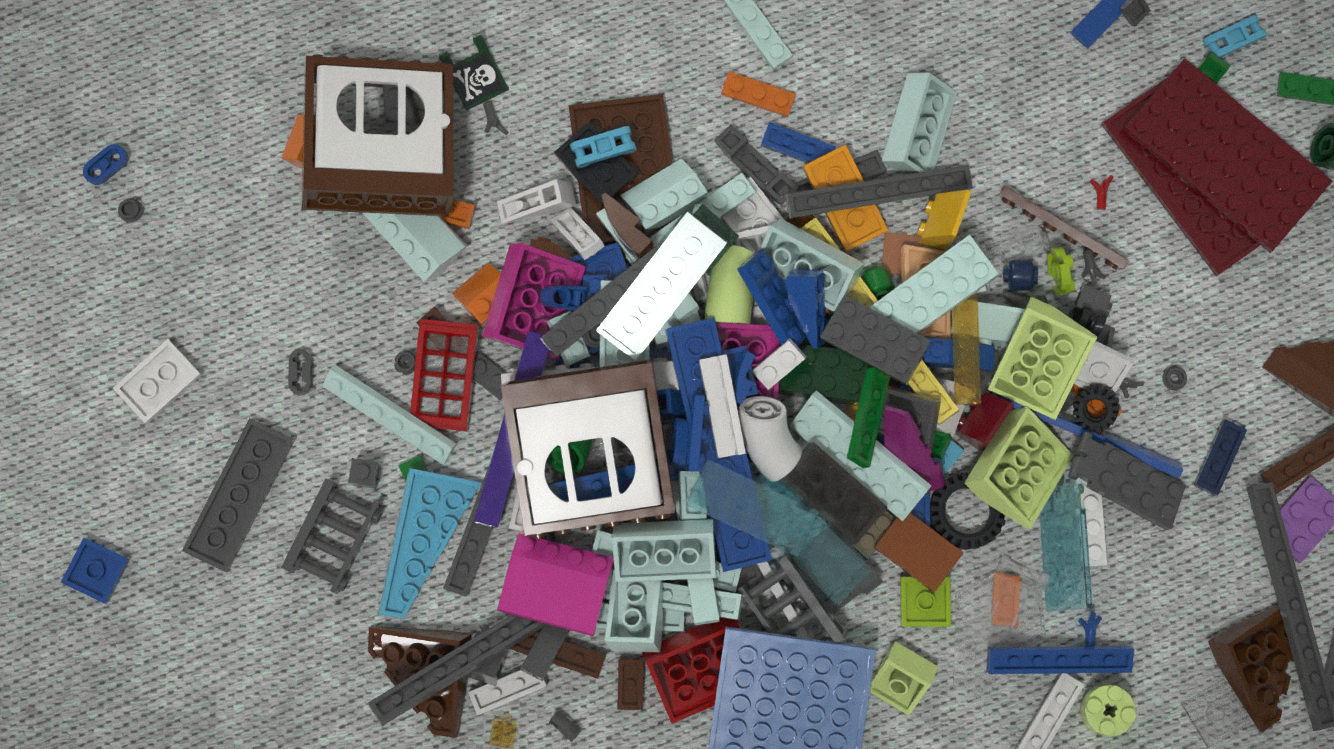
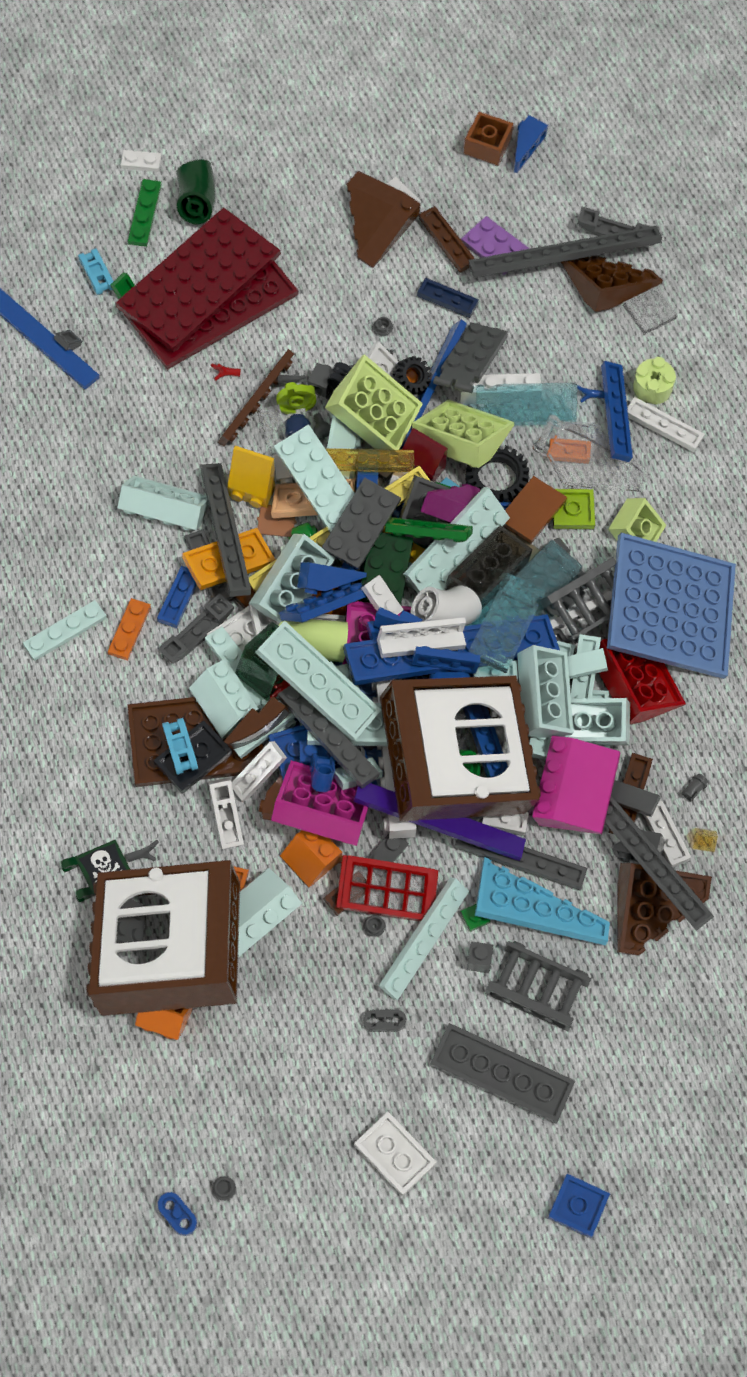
camera: 90 degrees left, 15 degrees down
reddish brown plate [617,659,643,710] -> none

